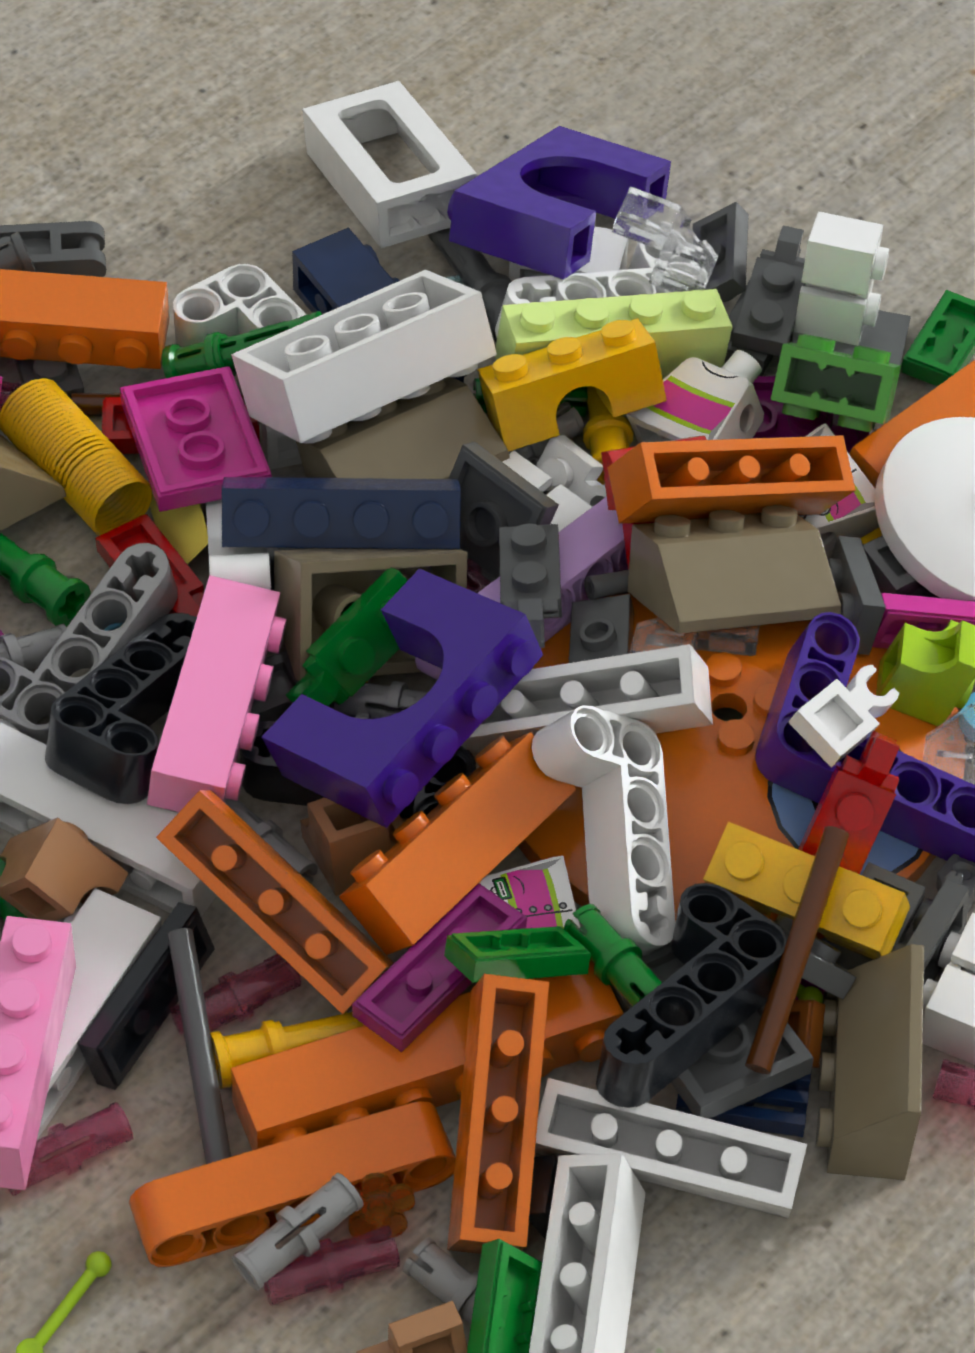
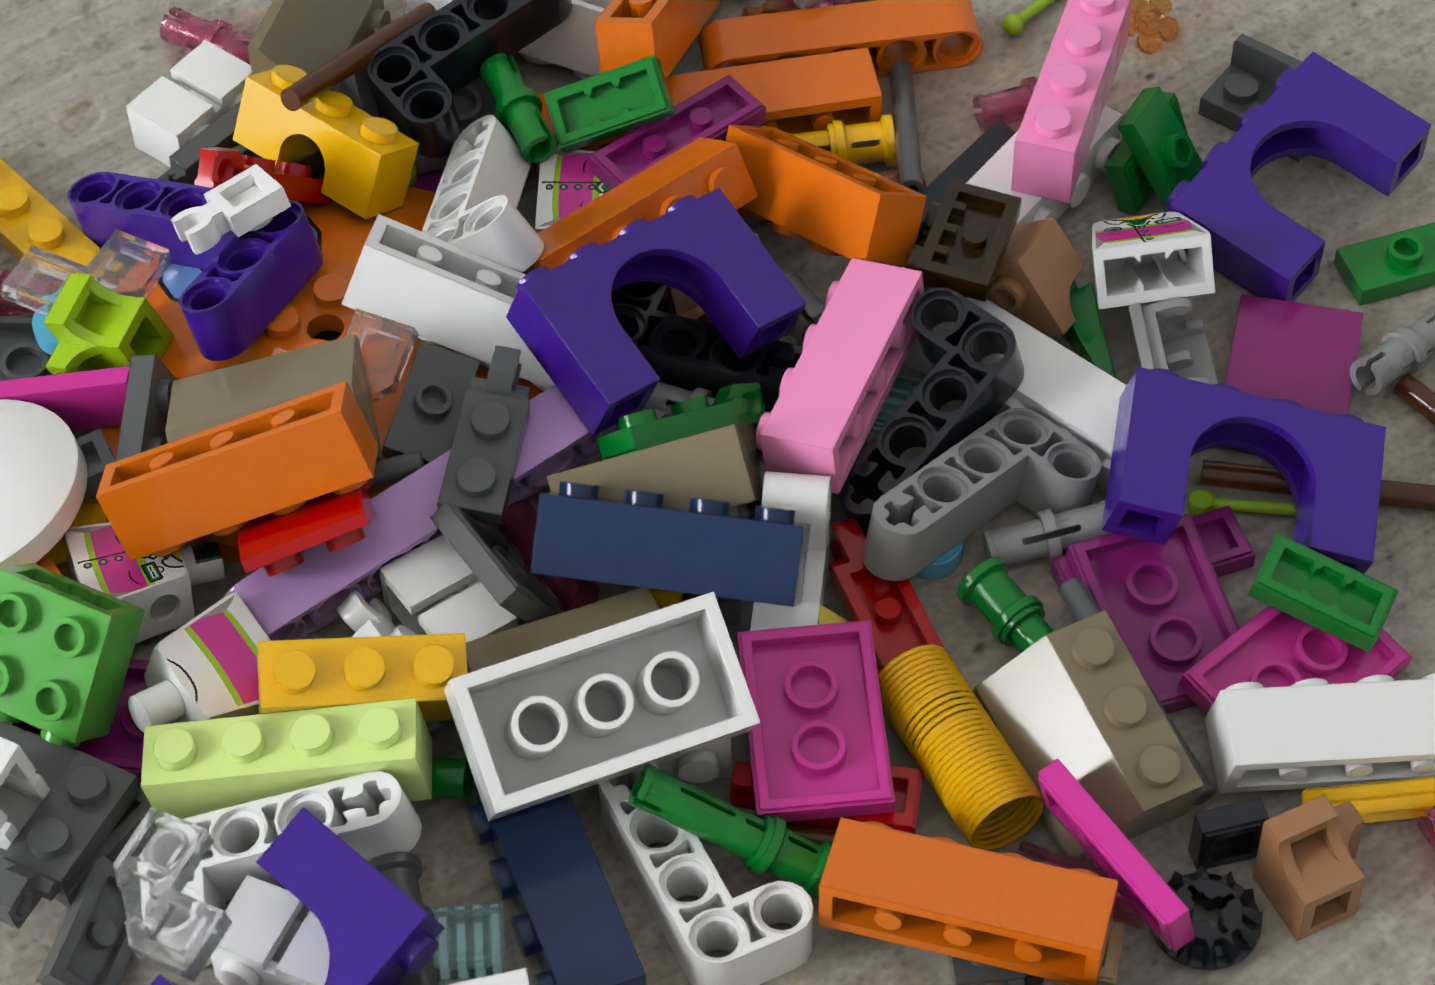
camera: 165 degrees left, 0 degrees up
none -> dark brown bracket [906,180,1022,302]

